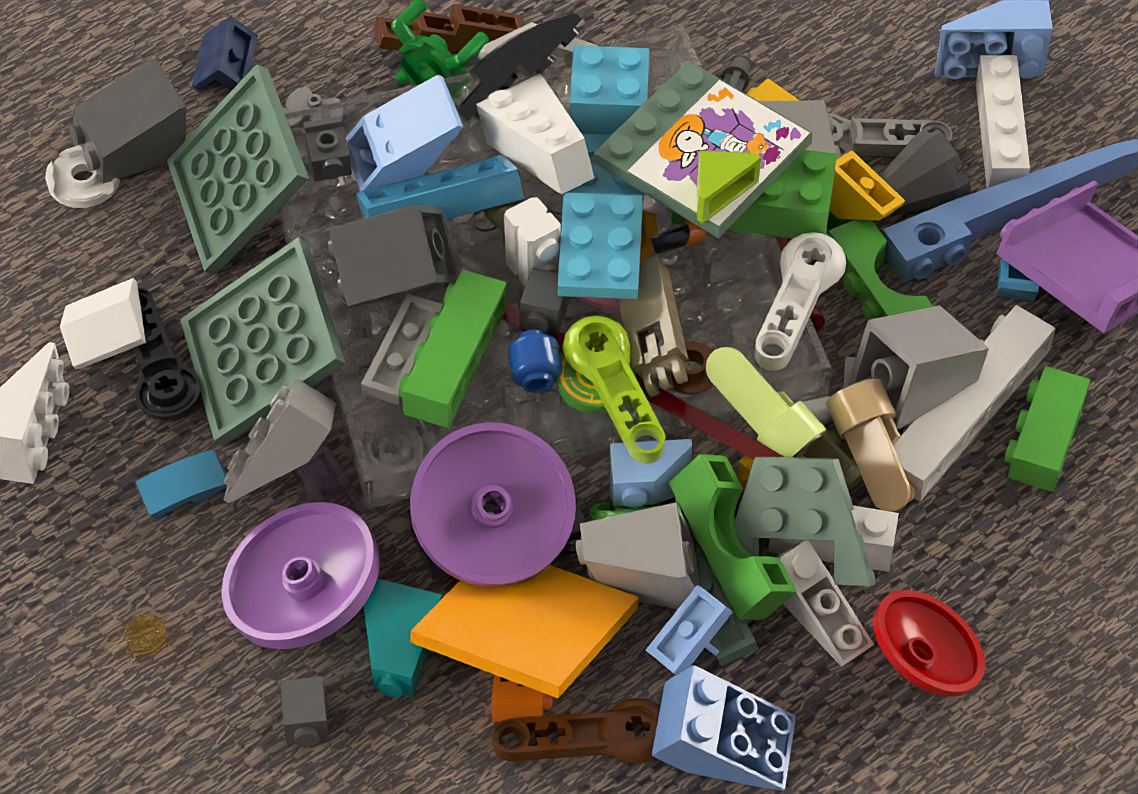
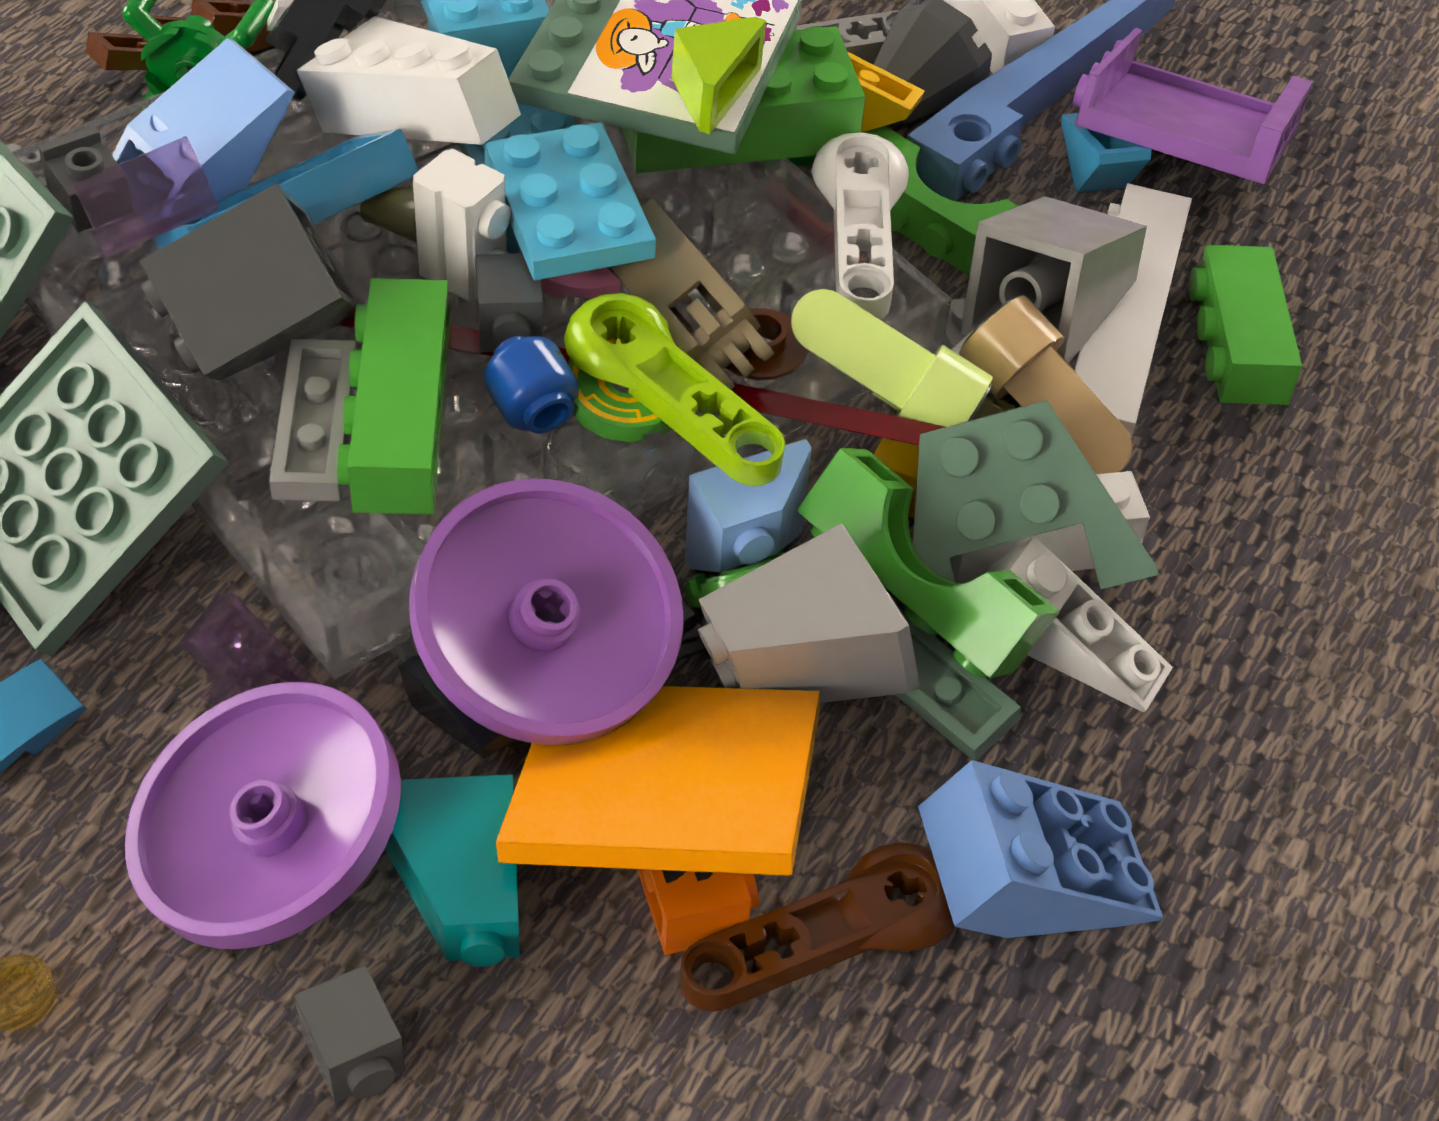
camera: 25 degrees left, 5 degrees down
light grey slope [223,377,336,503] -> none
light blue panel [646,584,733,675] -> none
black arm [651,219,707,254] -> none
red dish [873,590,985,697] -> none
none -> clear purple panel [72,135,220,259]

